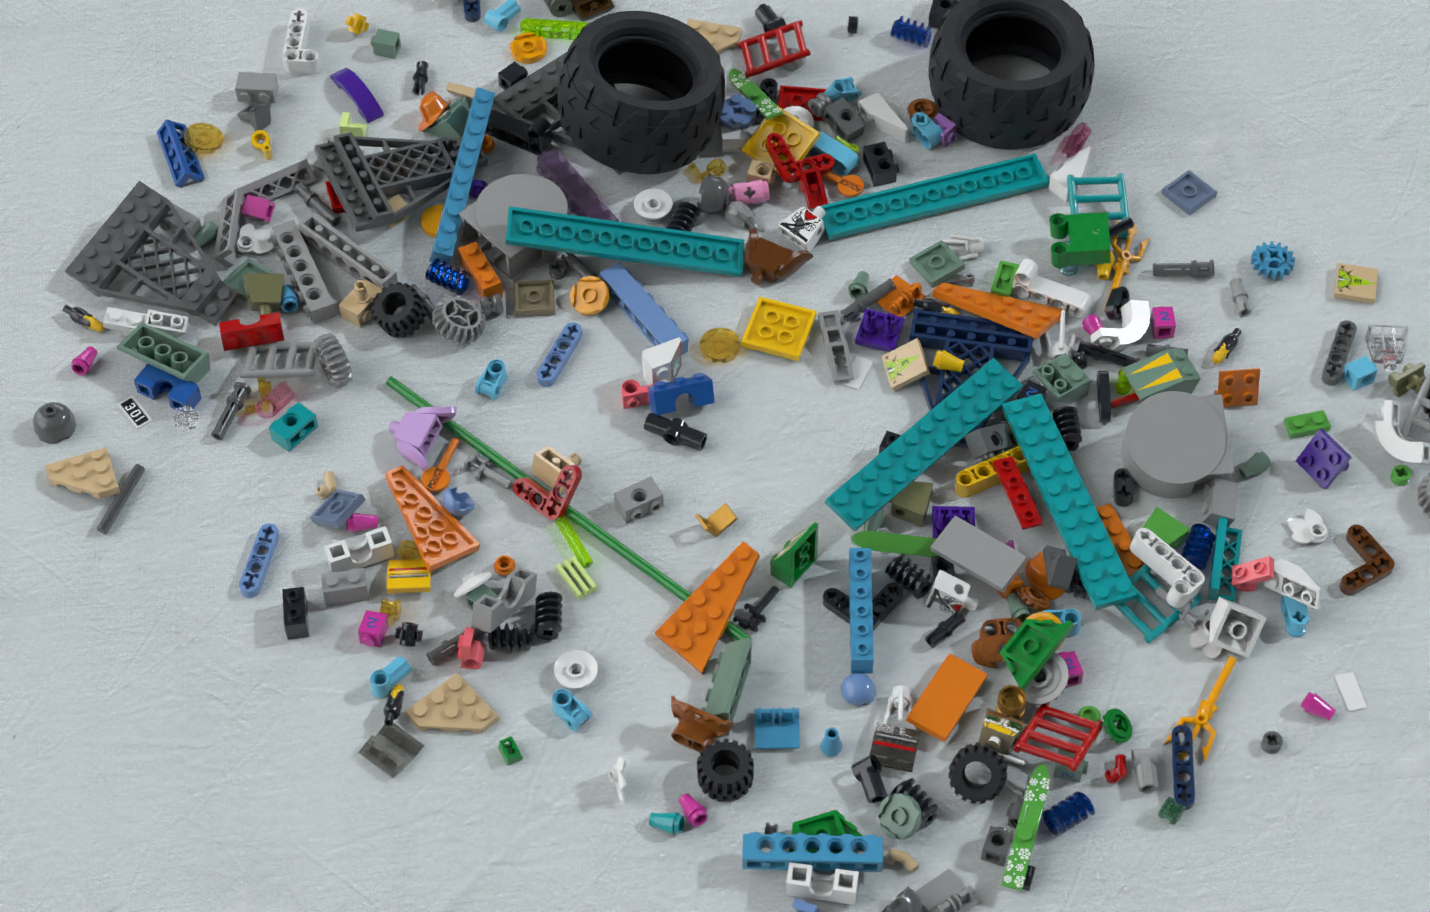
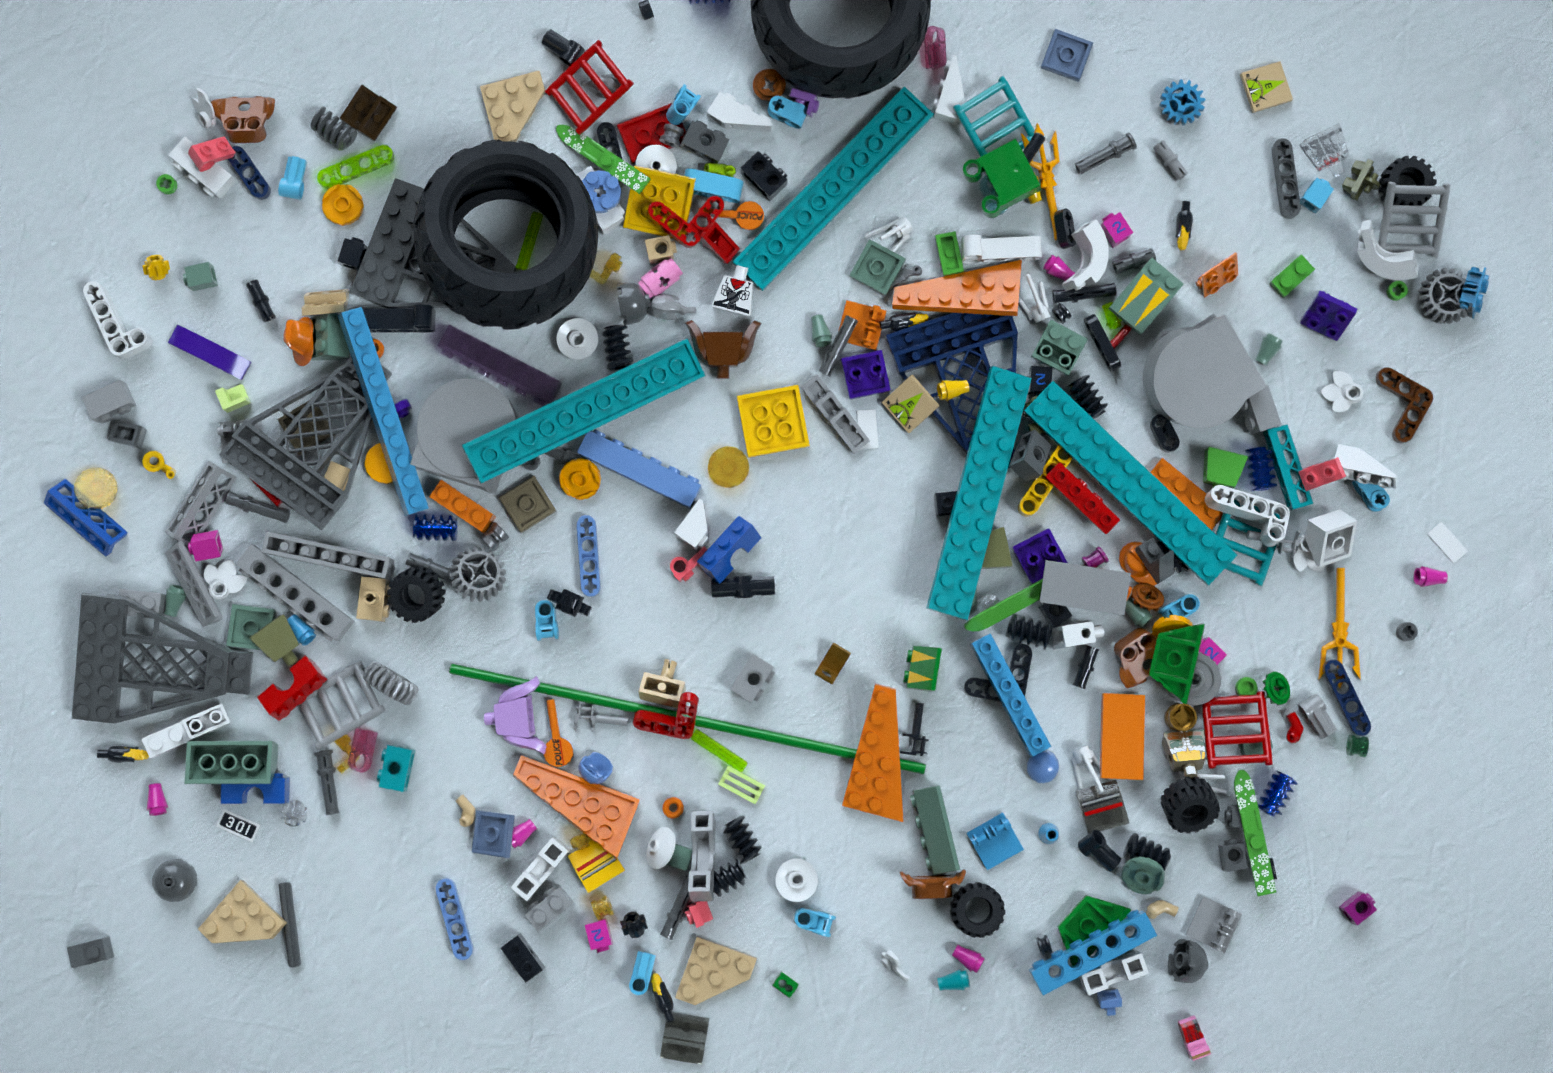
camera: 30 degrees left, 30 degrees up
none -> black gear [547,589,592,617]

